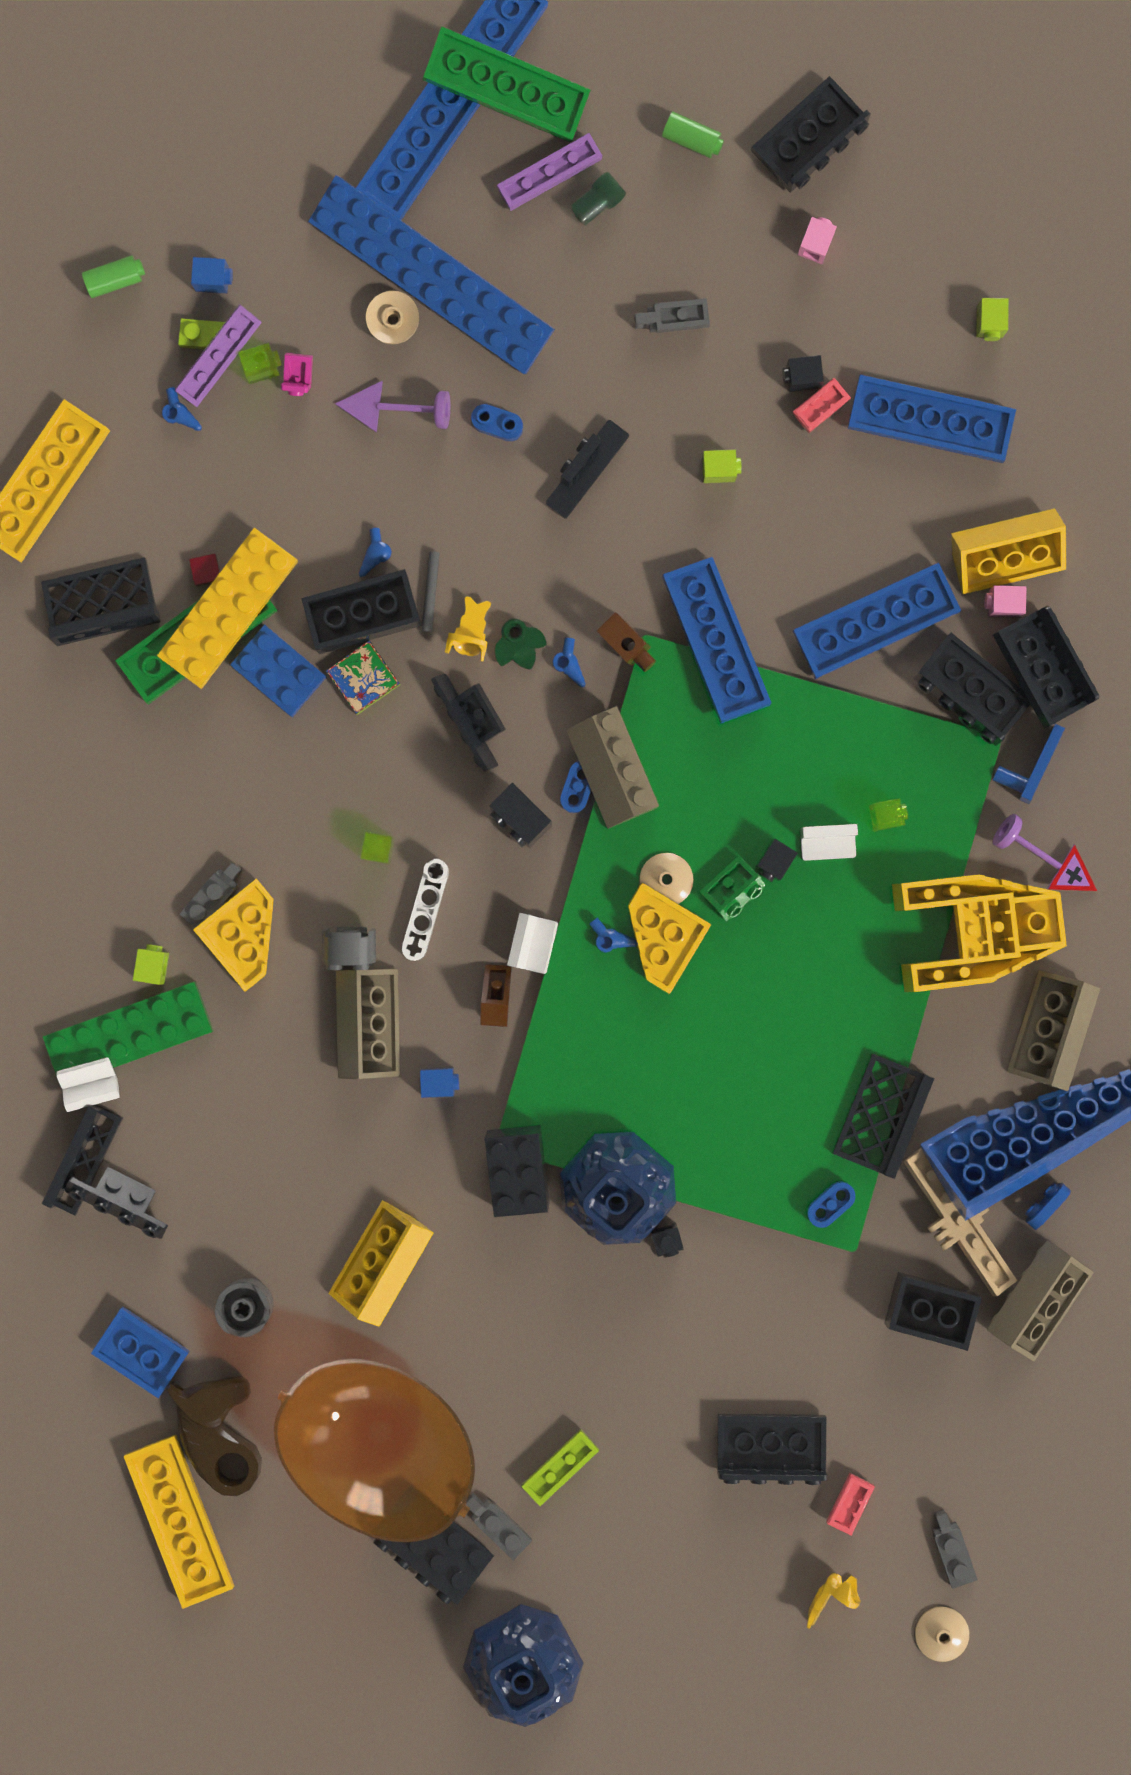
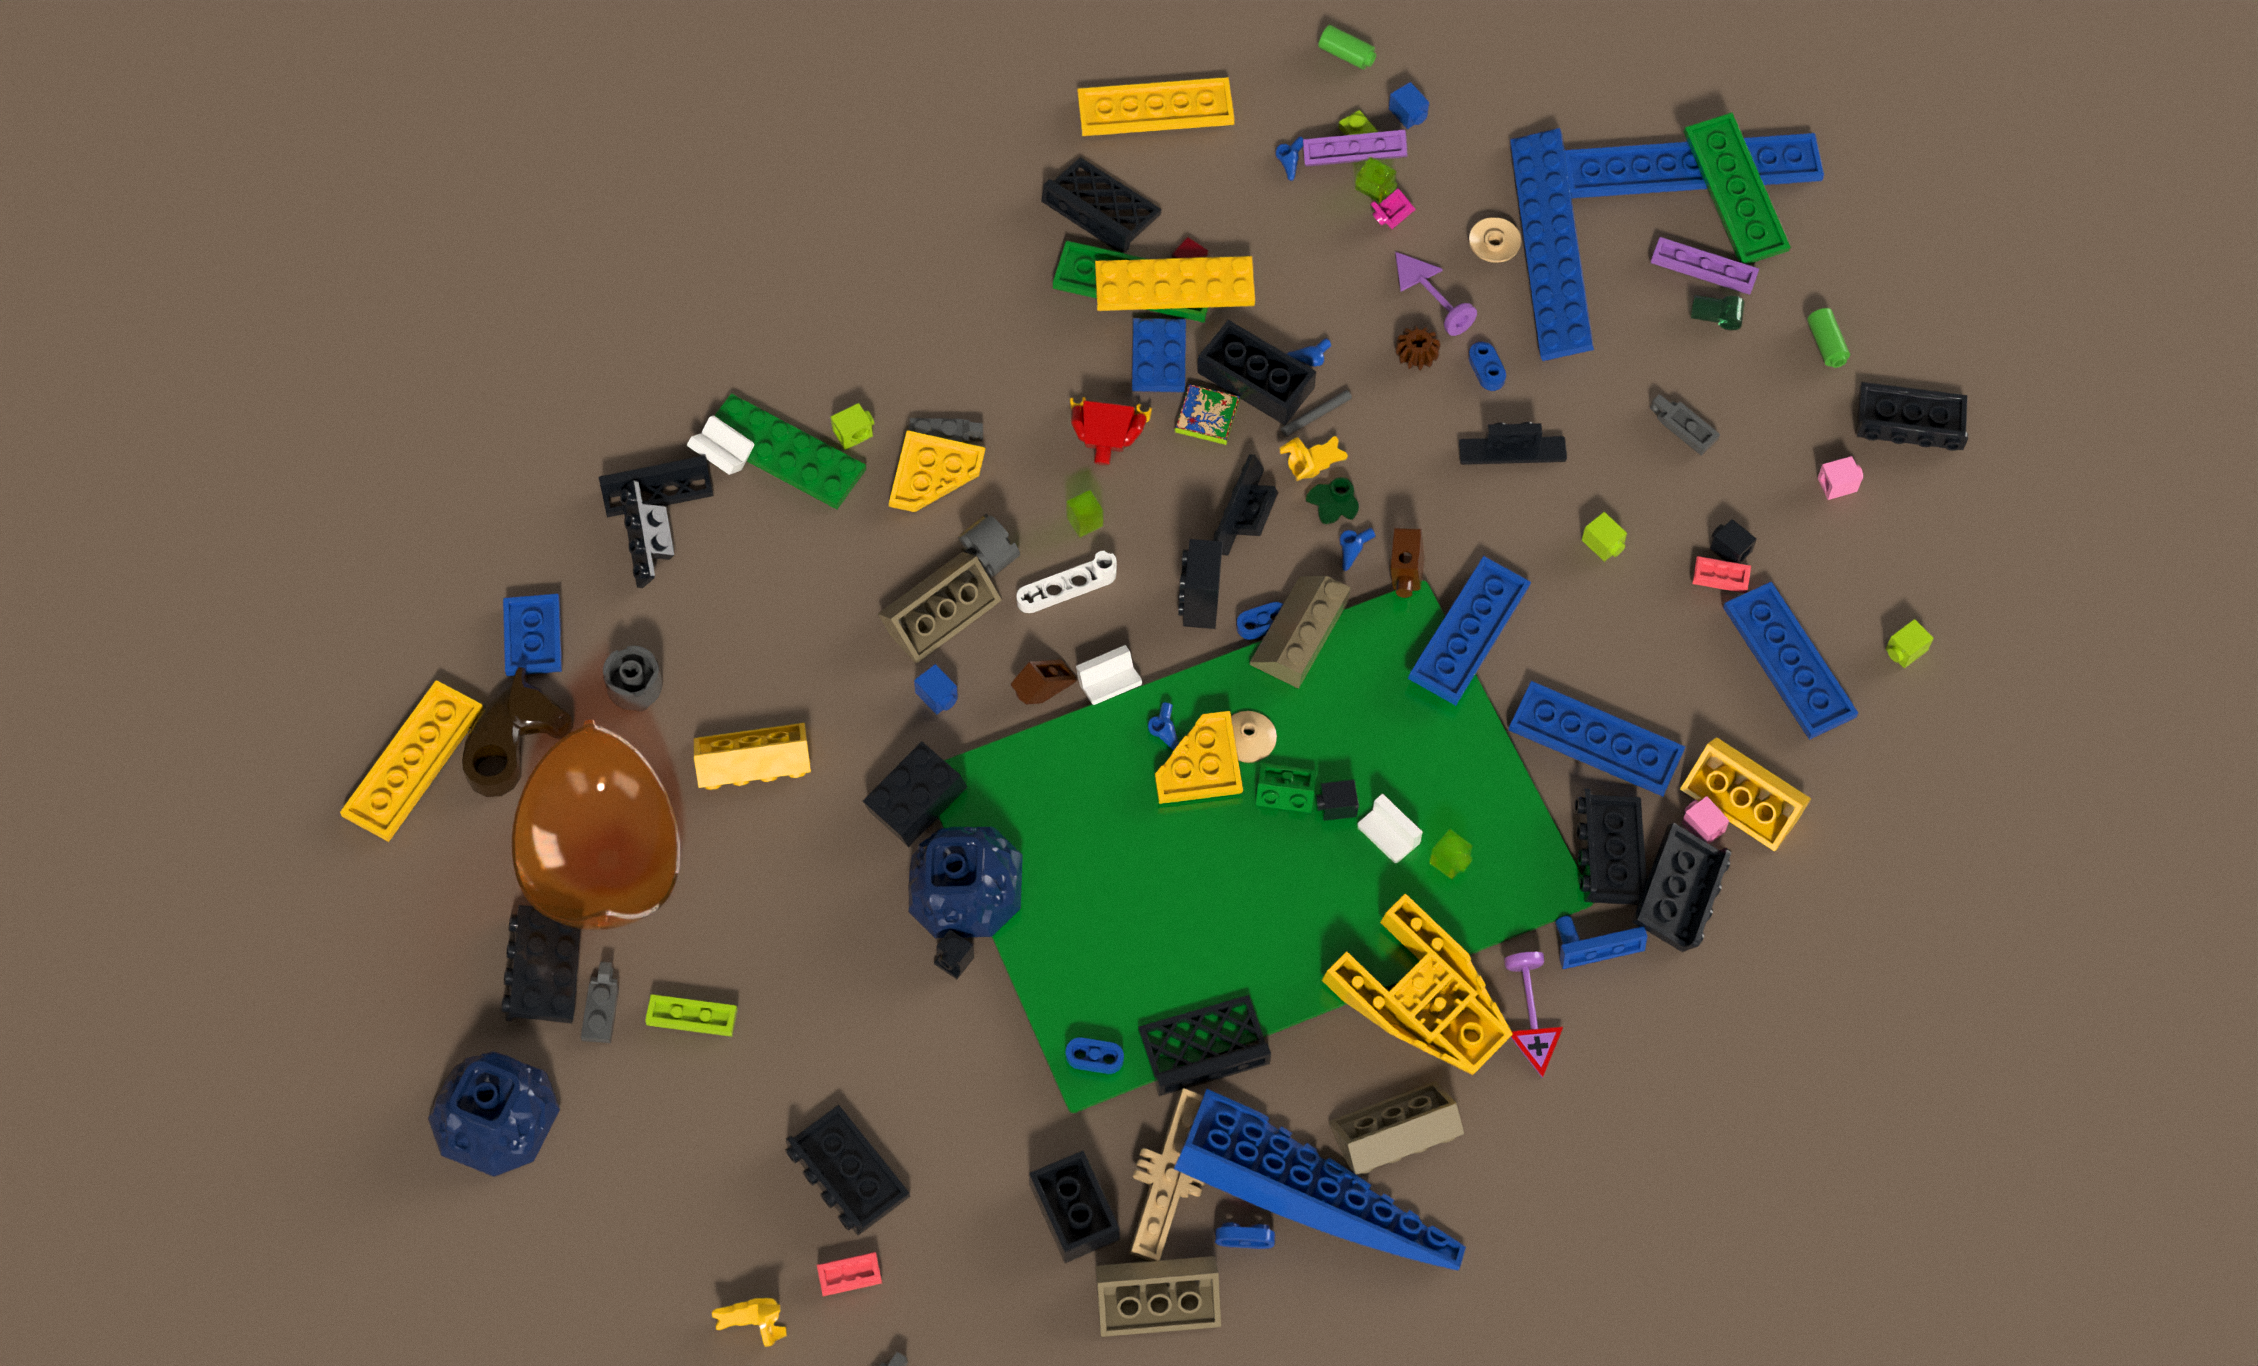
camera: 50 degrees right, 25 degrees down
none -> red torso [1070,397,1152,465]
none -> reddish brown gear [1395,325,1440,371]

